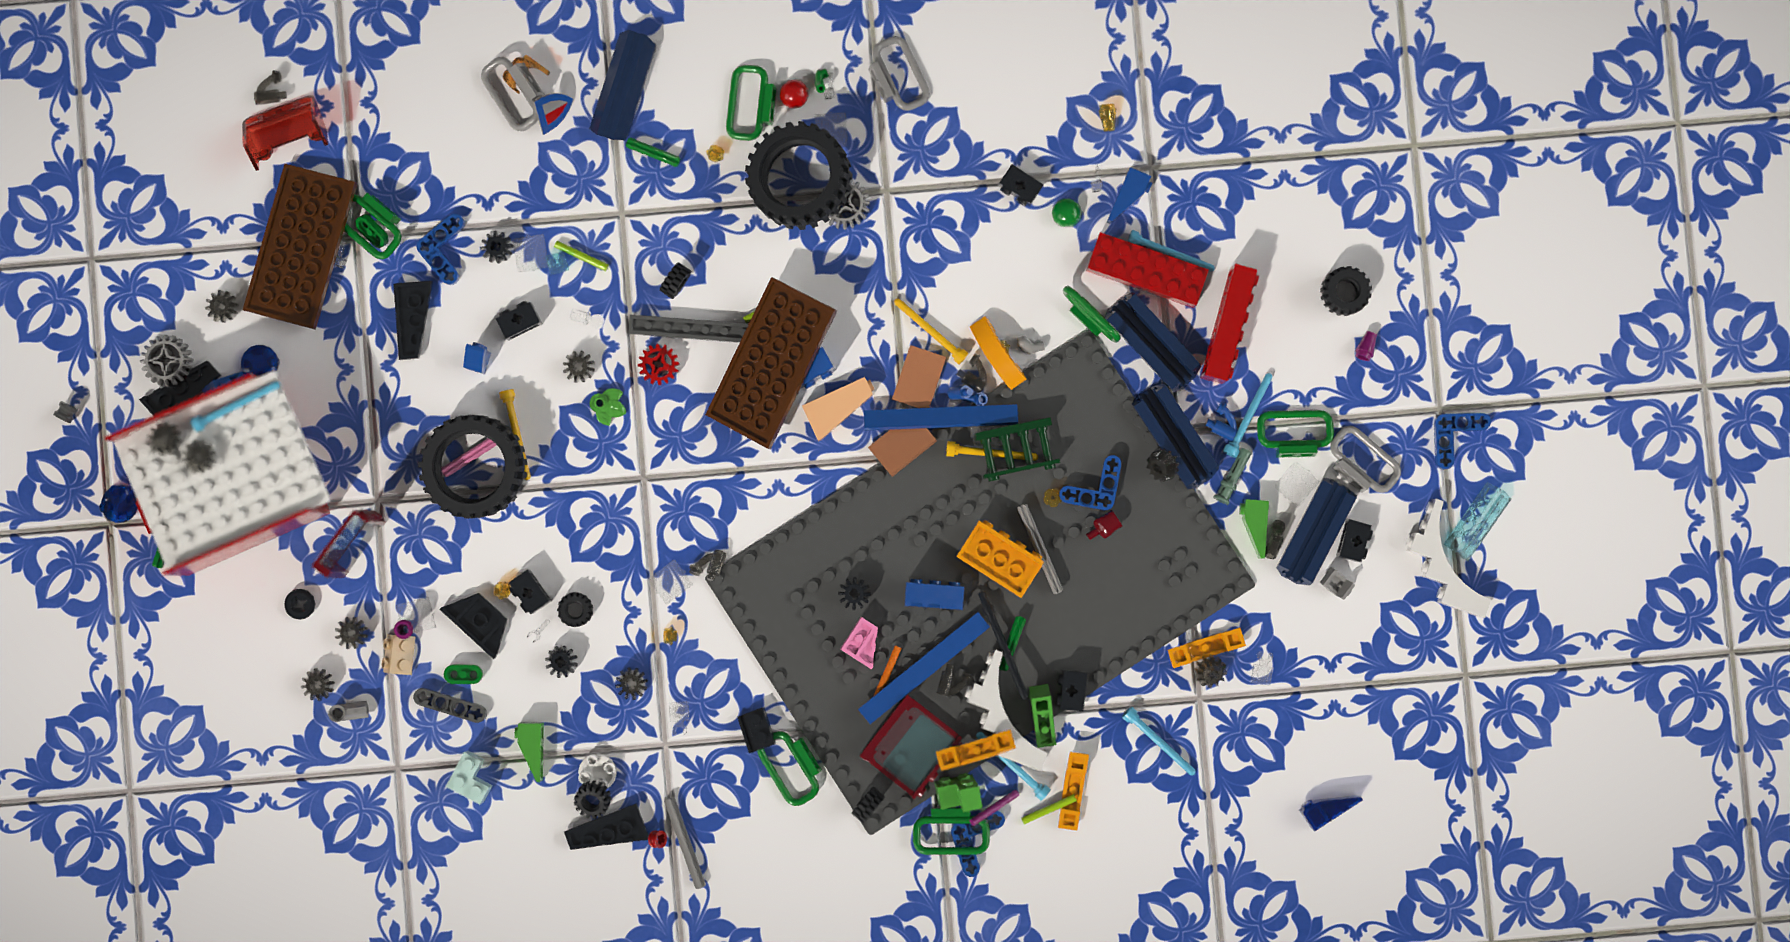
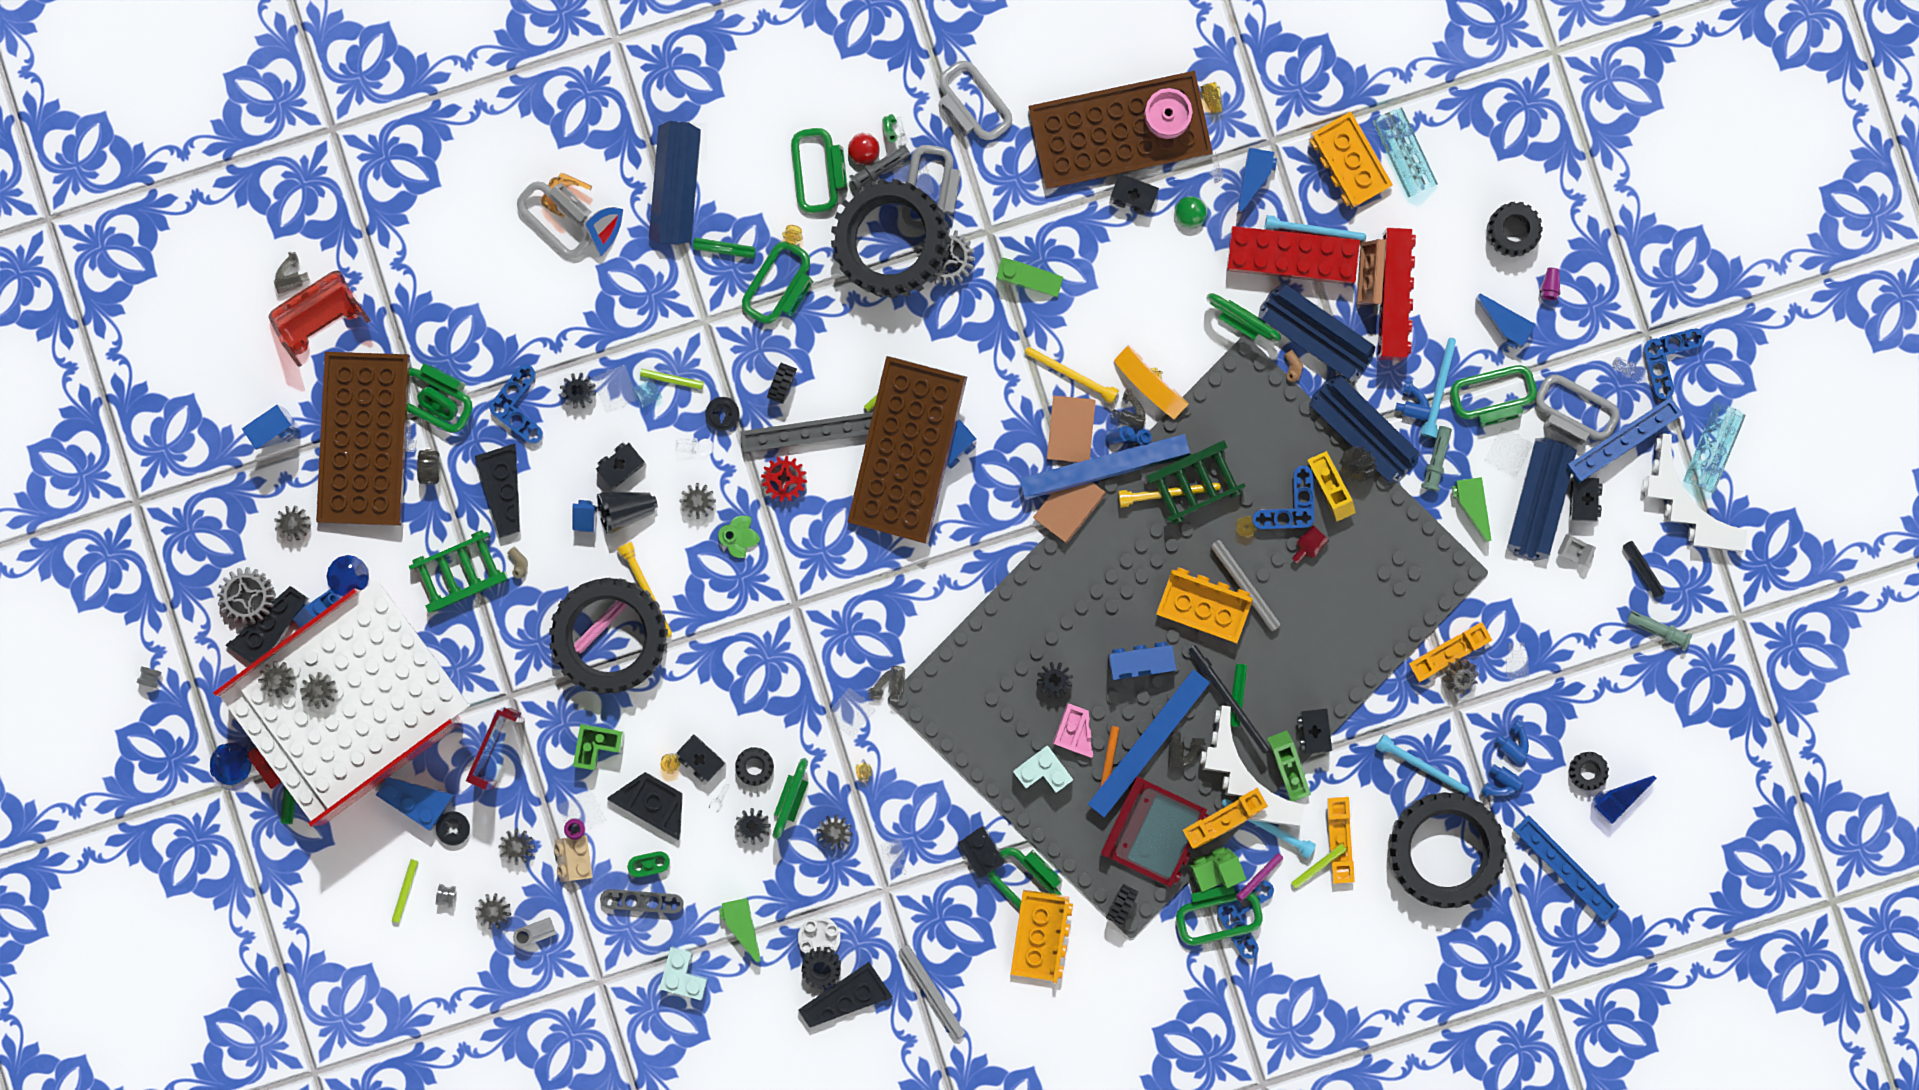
camera: 10 degrees left, 0 degrees up
medium azure piece [190,381,281,433] -> none
red bush [648,830,667,848] -> none
light nougat slope [802,377,875,442] -> none
light grey arm [1017,336,1045,354] -> none
clear smoke plant [1265,520,1286,559] -> none
none -> blue wedge [241,404,301,450]
none -> blue wedge [376,777,456,831]
none -> lime bar [391,859,419,923]
none -> green fence [408,530,509,614]
none -> clear smoke gear [417,449,440,485]
none -> dark grey wheel [436,884,457,908]
none -> dark tan arm [507,546,528,578]
none -> bright green brick [573,724,625,770]
none -> black cone [597,492,658,534]
none -> black gear [705,397,740,431]
none -> green bar [742,241,814,324]
none -> green bar [772,758,809,839]
none -> dark grey pin [849,145,911,192]
none -> light grey bar [902,145,961,230]
none -> bright green slope [996,257,1063,298]
none -> light orange bracket [1010,889,1073,984]
none -> light aqua brick [1013,745,1073,793]
none -> reddish brown plate [1028,70,1213,190]
none -> bright pink wheel [1144,88,1193,139]
none -> medium nougat arm [1284,350,1303,382]
none -> yellow slope [1307,451,1356,522]
none -> light orange bracket [1309,111,1393,209]
none -> nougat tile [1356,239,1386,307]
none -> clear light blue fence [1372,107,1438,198]
none -> black tyre [1388,792,1507,909]
none -> blue slope [1476,293,1536,349]
none -> blue plant [1480,764,1525,798]
none -> blue plant [1495,719,1529,765]
none -> blue plate [1513,815,1620,922]
none -> plate [1567,397,1683,483]
none -> black tyre [1568,752,1609,790]
none -> clear axle [1612,357,1648,383]
none -> black axle [1623,540,1665,598]
none -> sand green pin [1627,610,1693,651]

